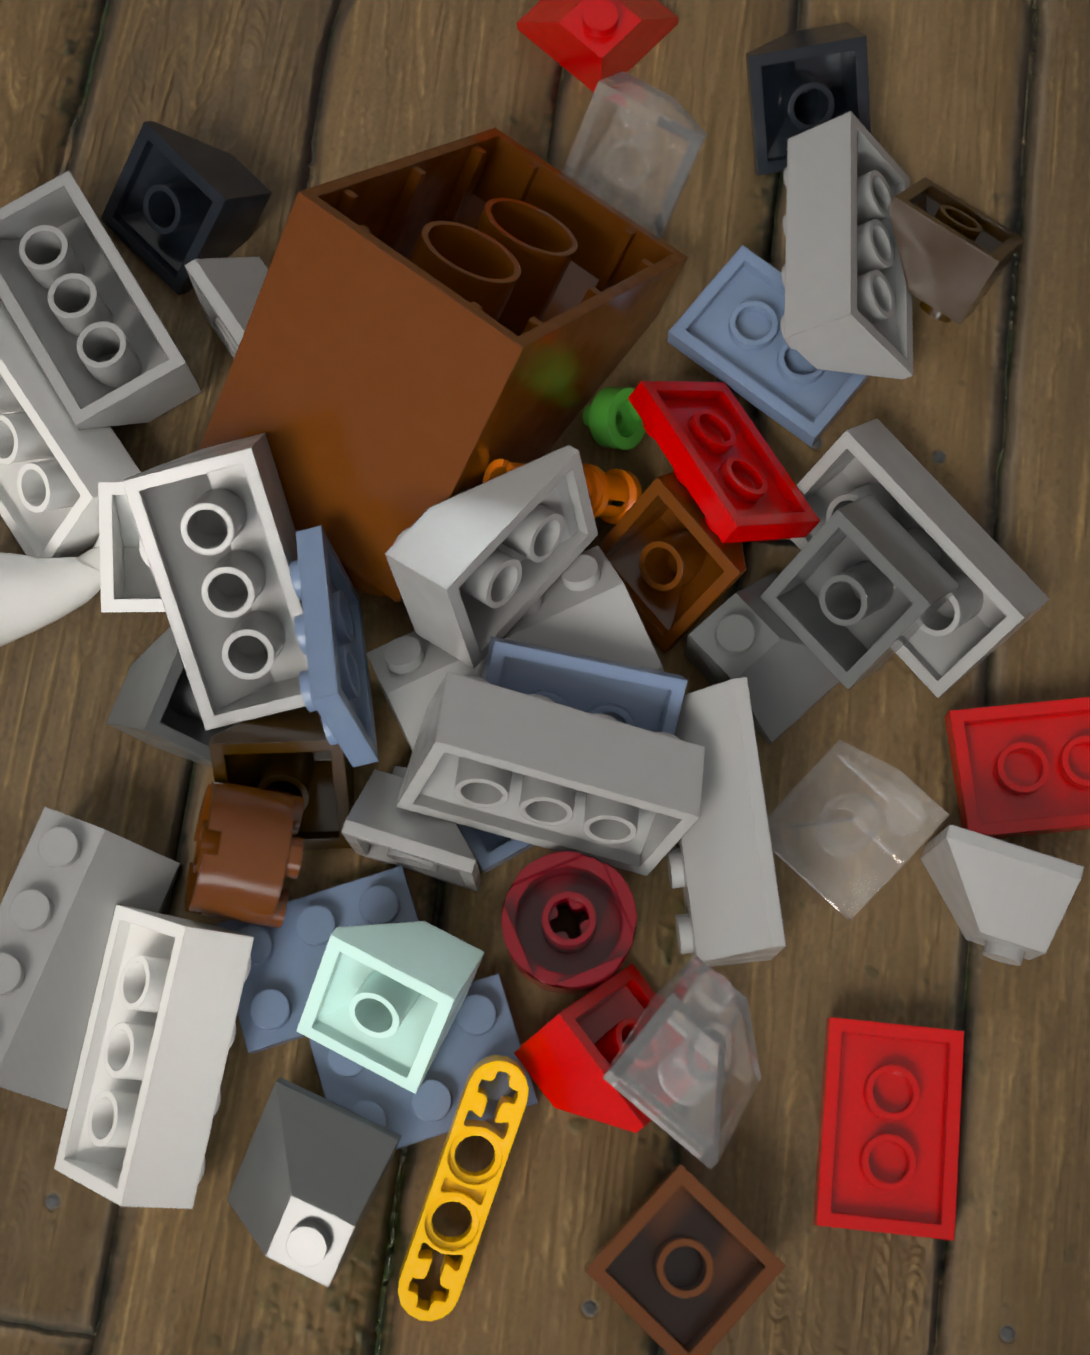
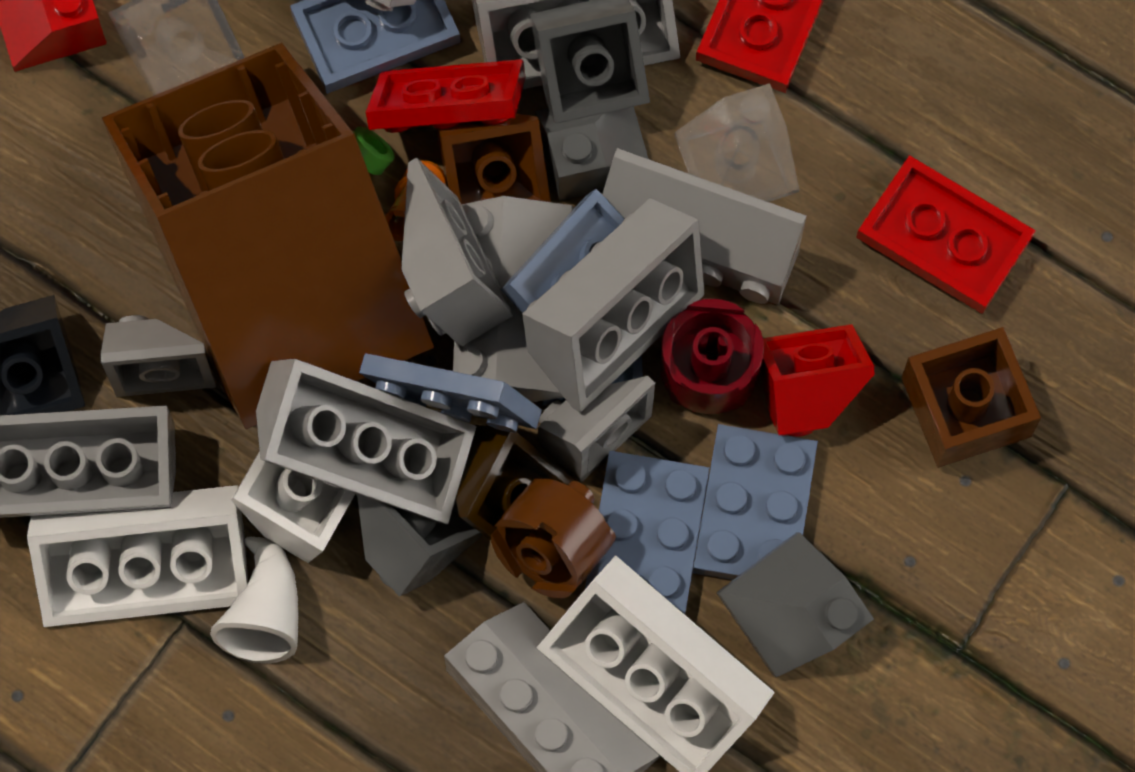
camera: 65 degrees left, 5 degrees down
light aqua slope [297,921,485,1094] -> none
yellow beam [398,1055,529,1322] -> none
clear slope [602,955,761,1169] -> none
light grey slope [920,824,1084,966] -> none

